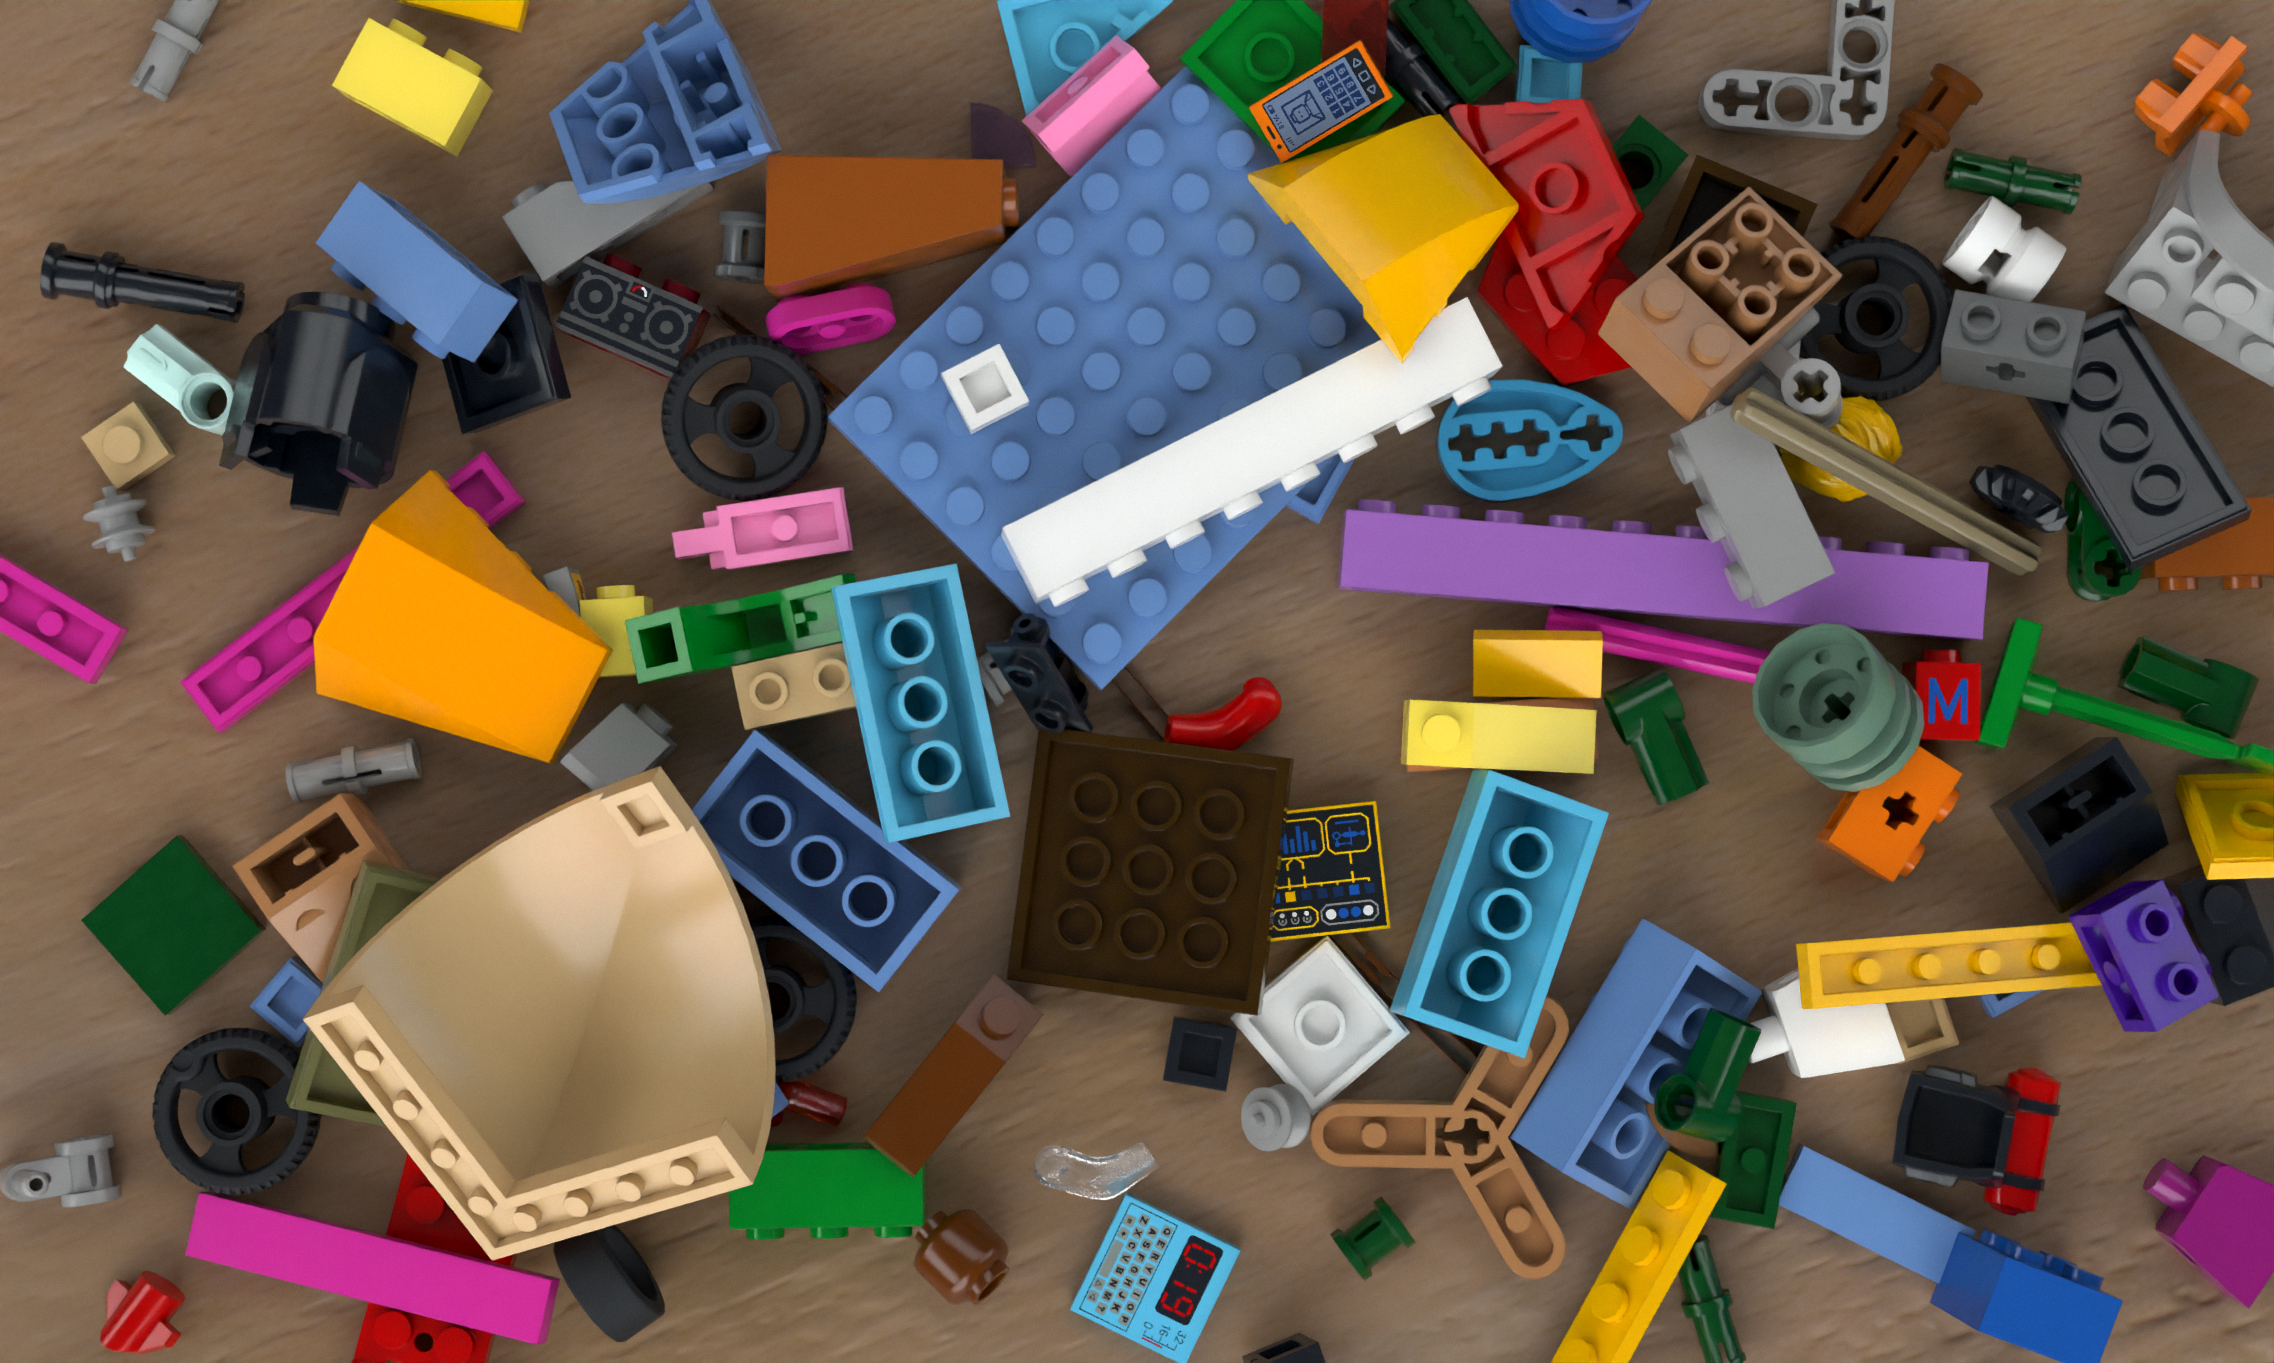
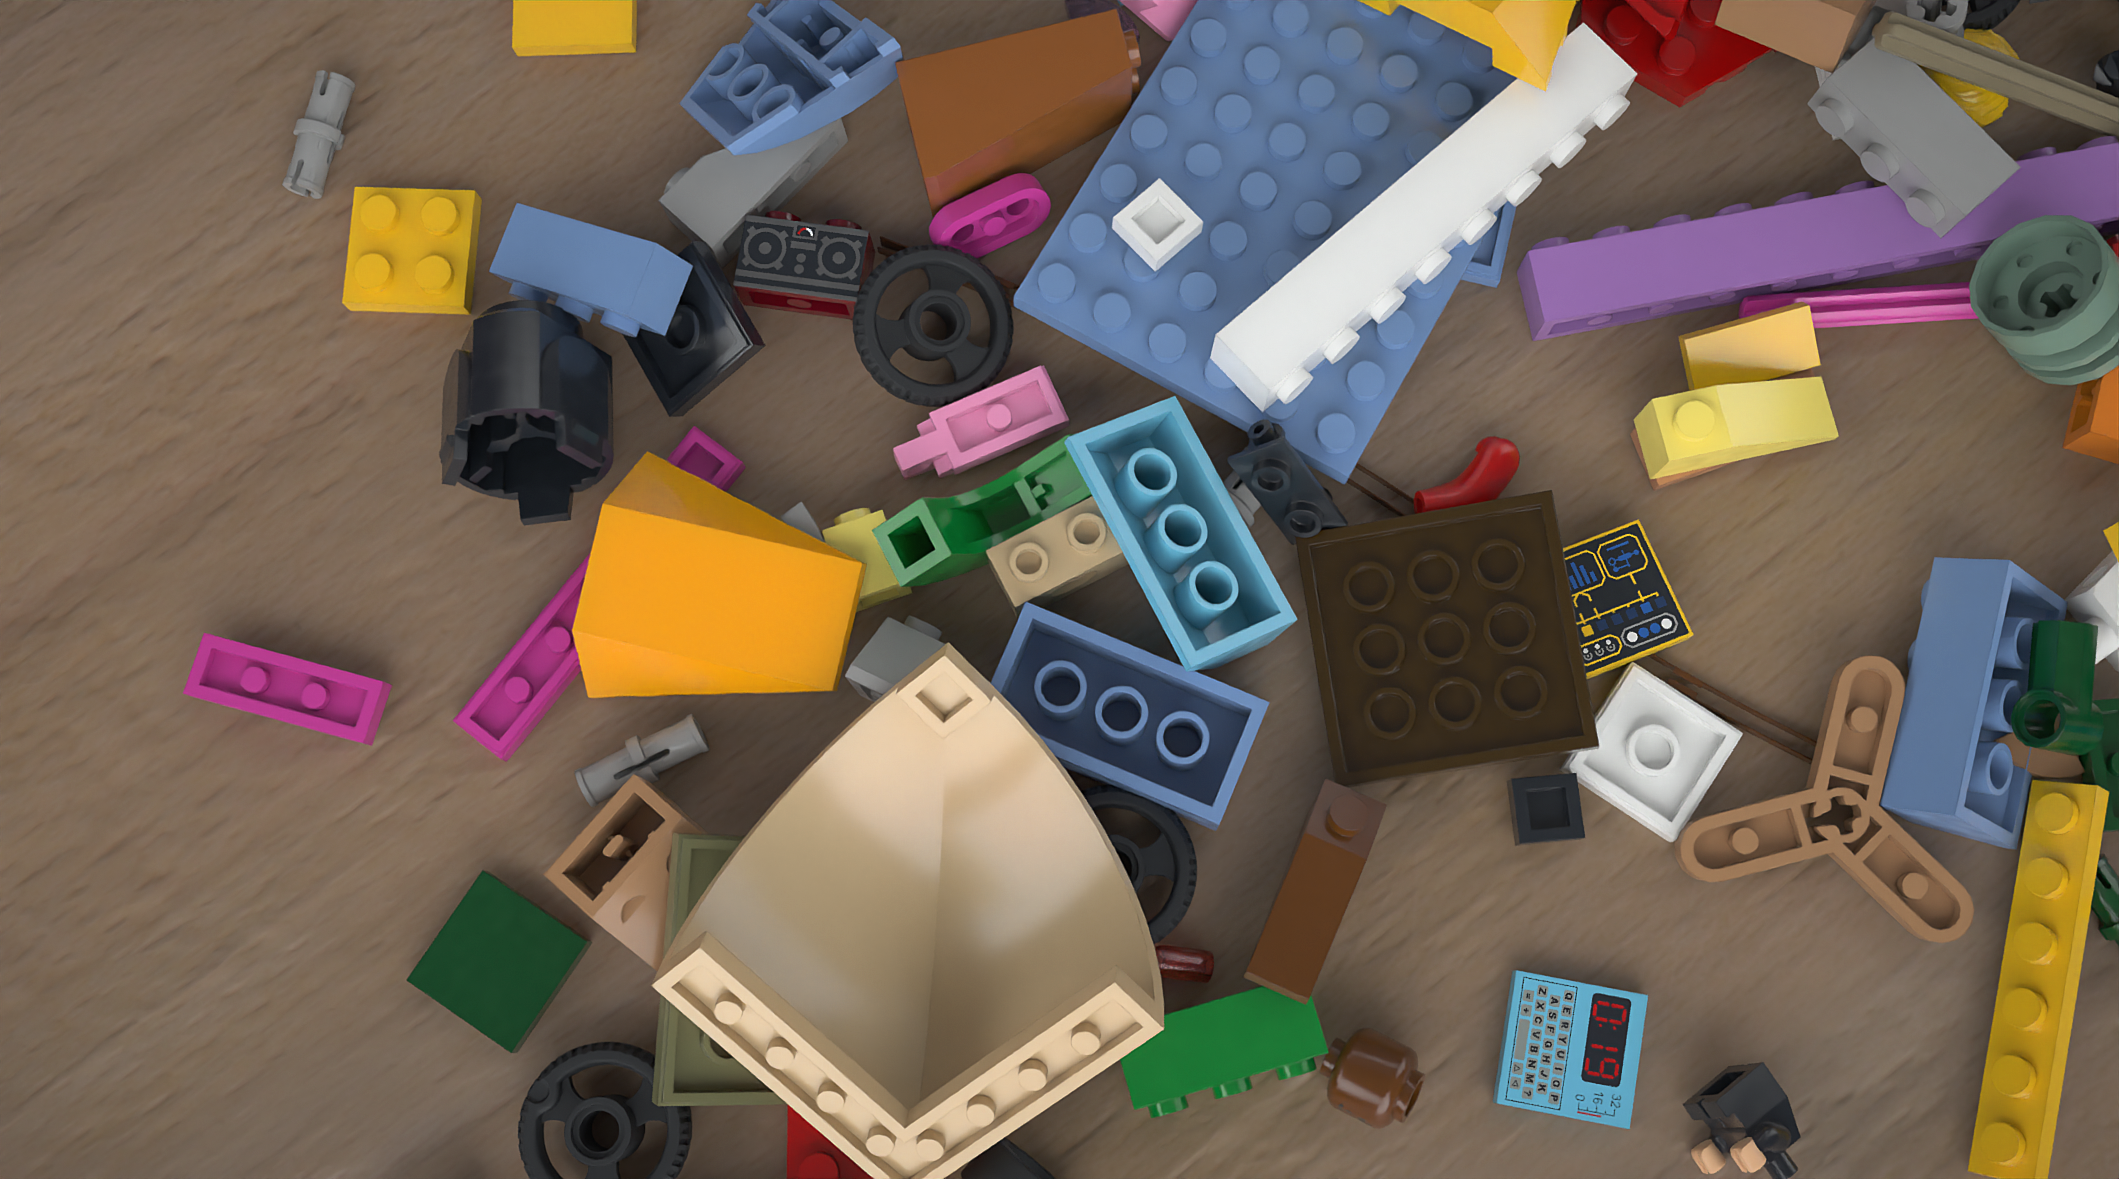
camera: 10 degrees left, 10 degrees down
black pin [40,242,245,323] -> none
tan plate [81,401,176,491] -> none
light grey wheel [83,485,156,562] -> none
light aqua piece [123,324,237,435] -> none
medium blue tile [249,956,323,1047] -> none
light yellow brick [332,18,493,157] -> none
dark grey bush [714,211,766,283] -> none
clear arm [1034,1140,1159,1200] -> none
light grey wheel [1241,1084,1311,1152] -> none
dark green bush [1330,1196,1416,1281] -> none
medium azure slope [1389,769,1609,1059] -> none
dark azure piece [1436,380,1623,503] -> none
dark green piece [1603,668,1710,805] -> none
none -> yellow plate [342,187,482,315]

